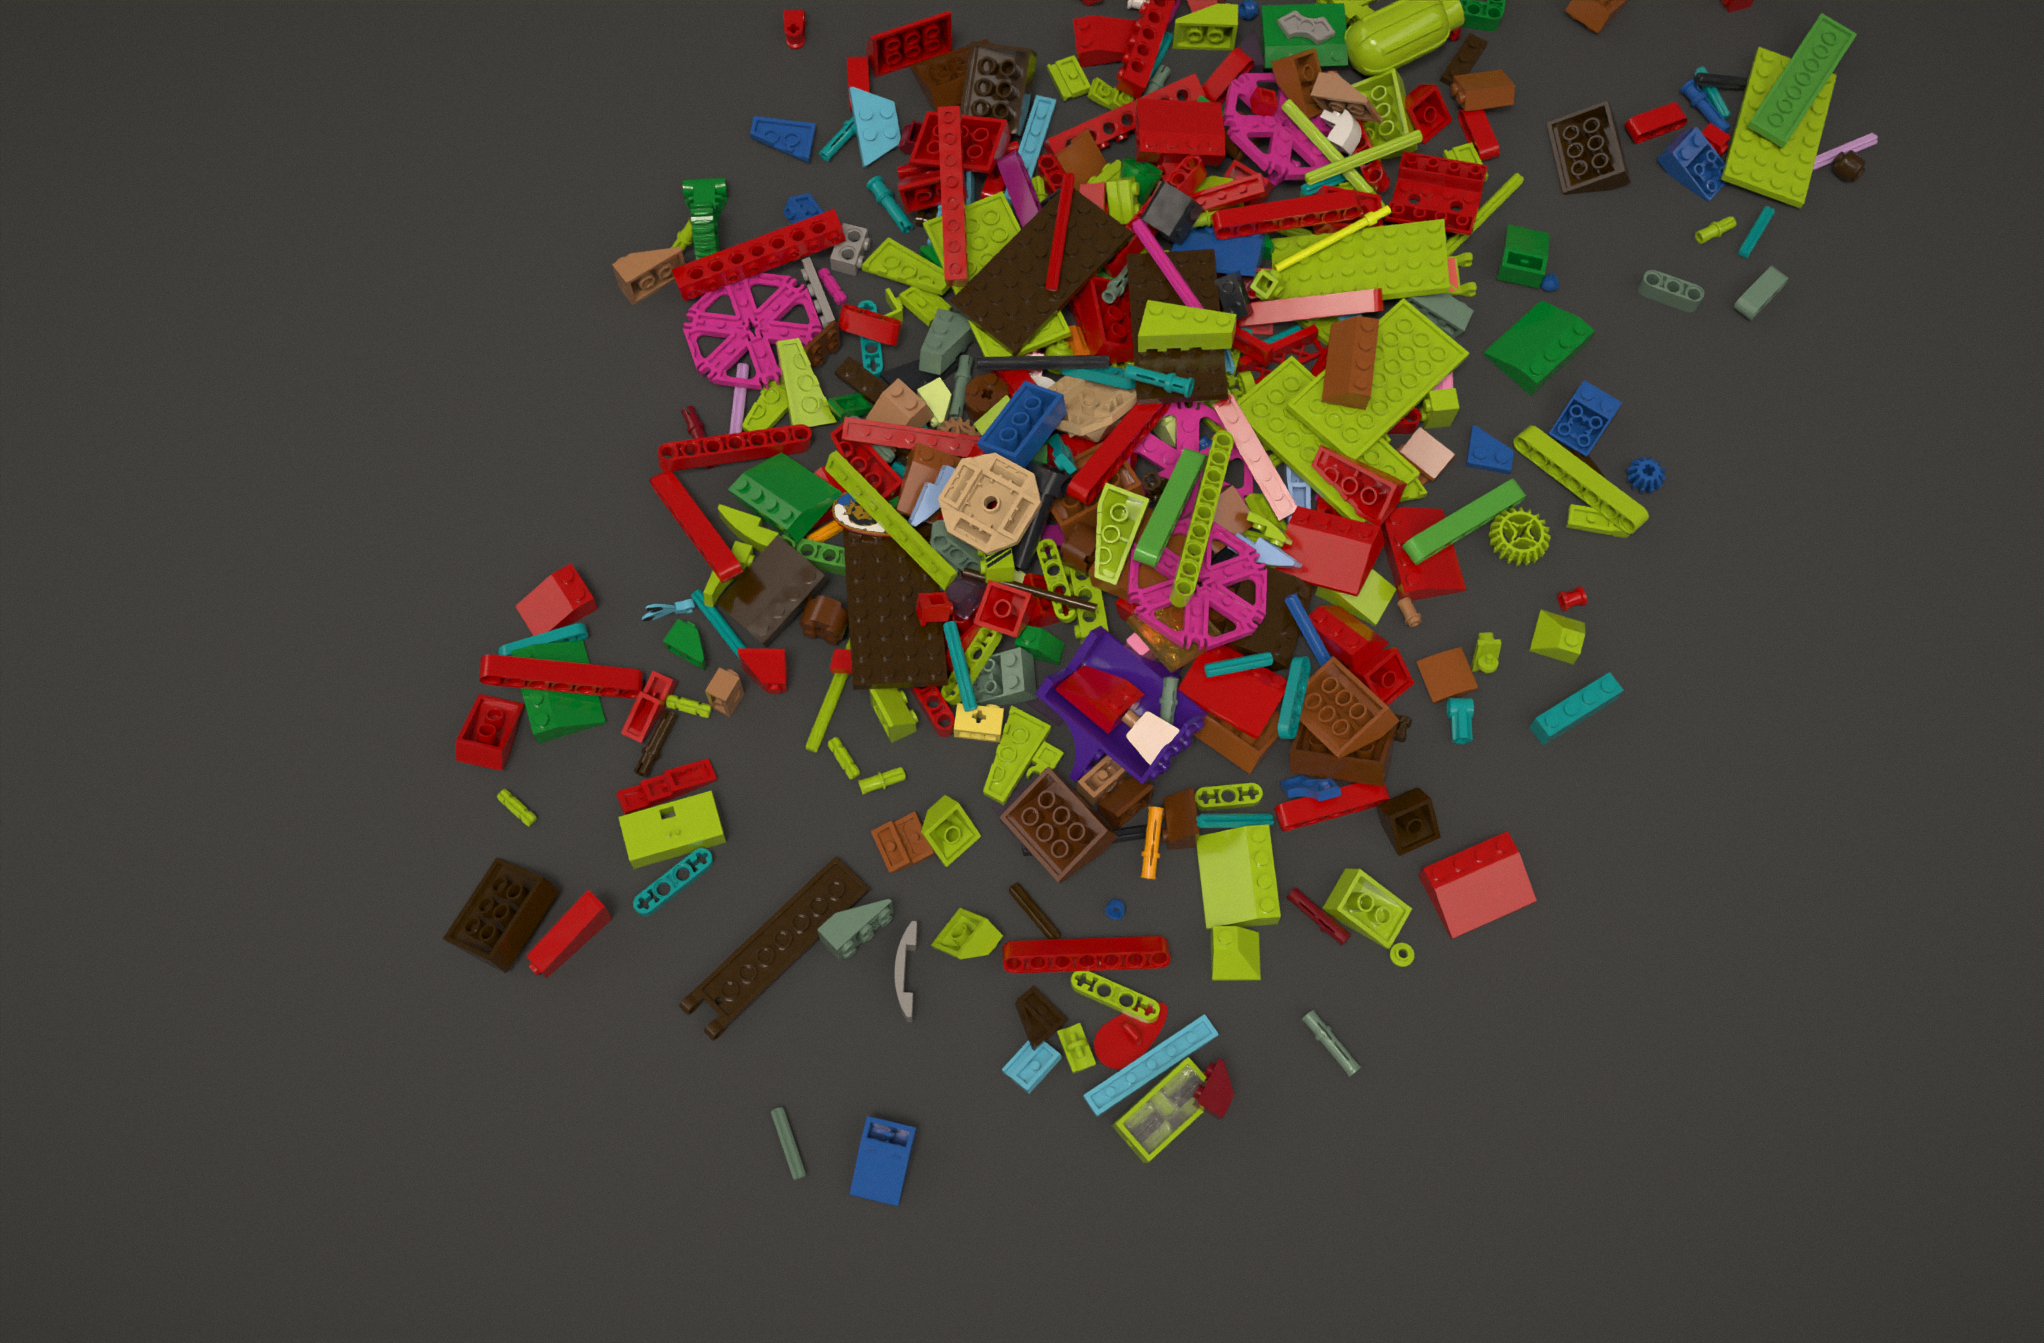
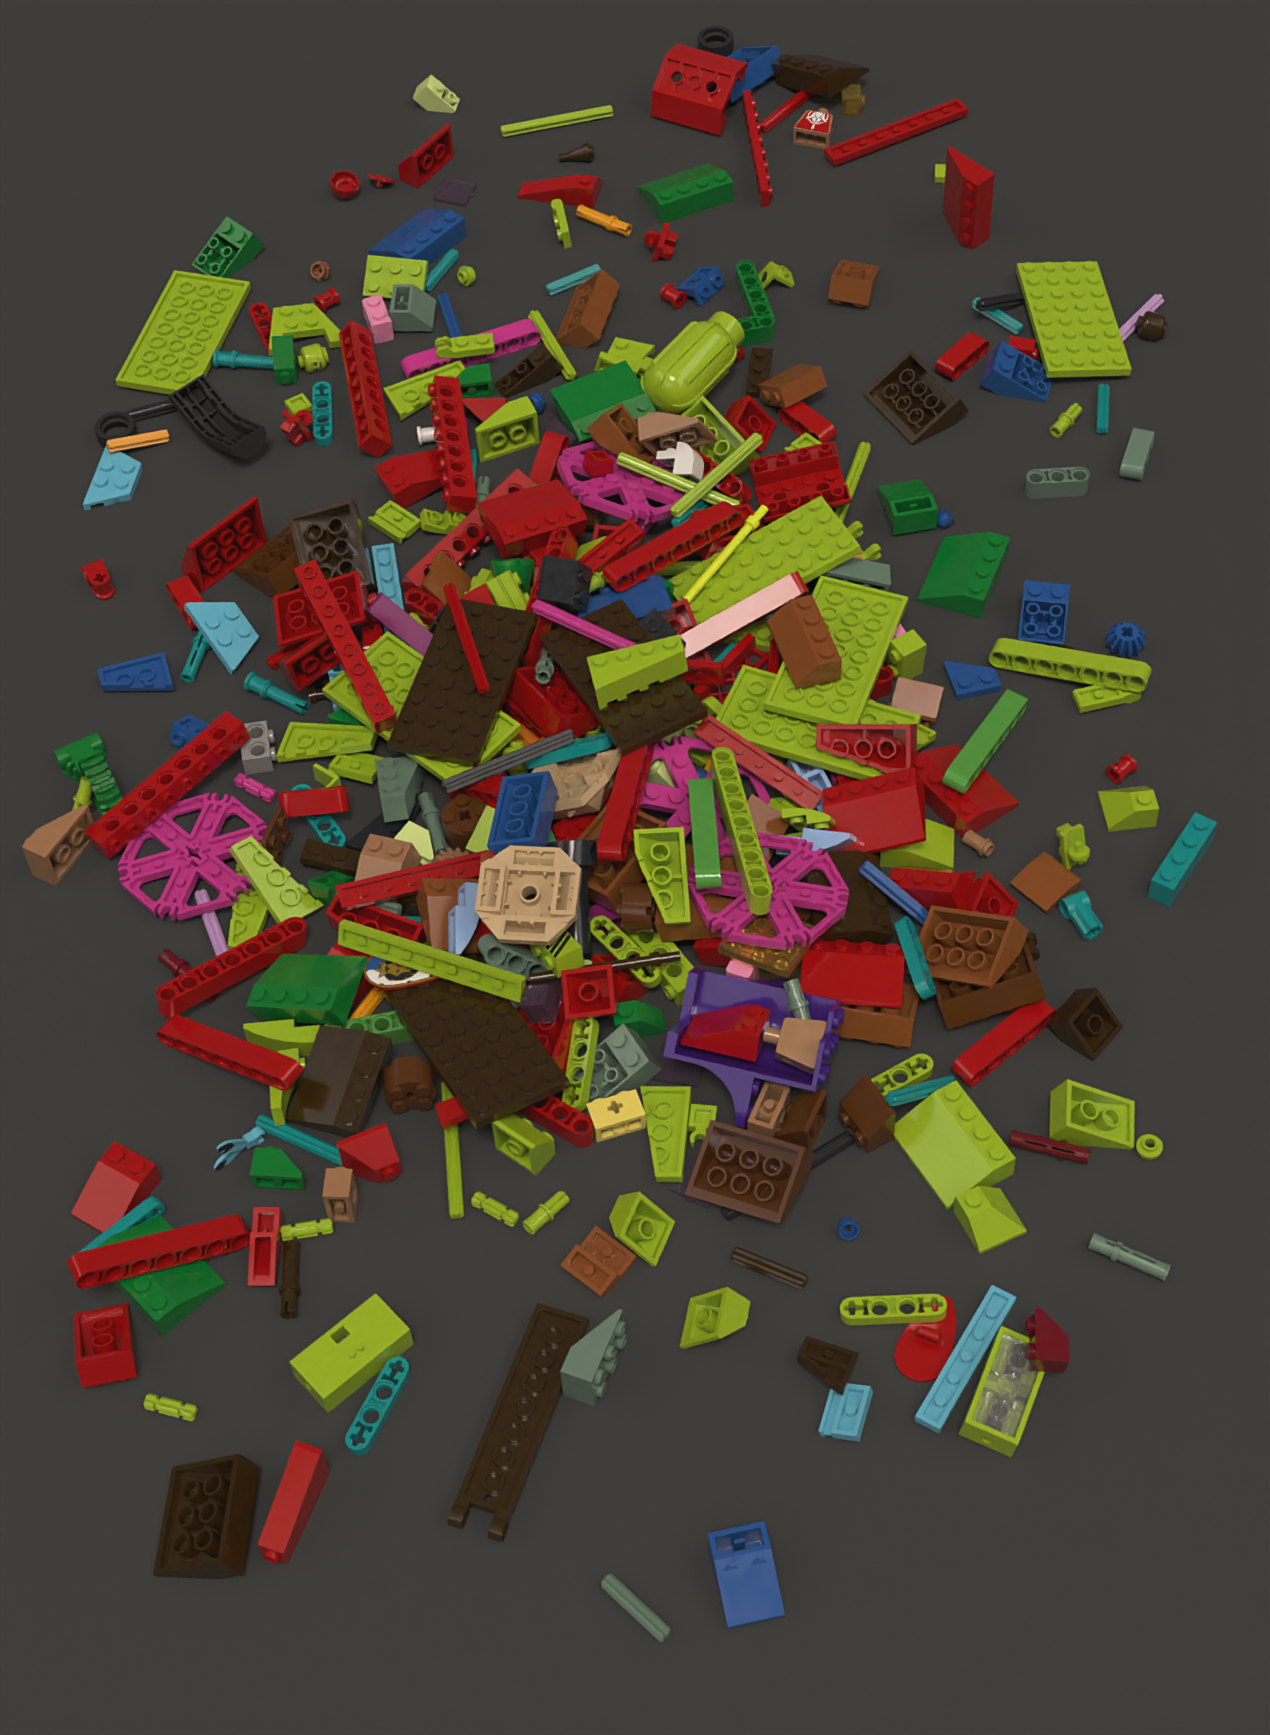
camera: 20 degrees left, 15 degrees down
red slope [616,758,717,815] -> none
light grey plate [801,257,835,328] -> none
light grey slope [895,921,918,1022] -> none
dark red piece [898,120,923,155] -> none
red brick [916,592,953,626] -> none
teal axle [943,621,977,712] -> none
red beam [1002,936,1171,973] -> none
teal plate [1048,433,1077,475] -> none
lime hips [1057,1023,1096,1074] -> none
teal pin [1124,364,1195,398] -> none
dark brown piece [1141,471,1169,503] -> none
light orange pin [1141,806,1164,879] -> none
teal axle [1204,652,1273,677] -> none
lime brick [1250,268,1287,301] -> none
light grey tile [1277,11,1335,45] -> none
blue tile [1280,775,1341,802] -> none
slope [1418,831,1537,940] -> none
lime gear [1488,507,1551,566] -> none
blue pin [1680,79,1731,133] -> none
bright green plate [1747,13,1857,148] -> none

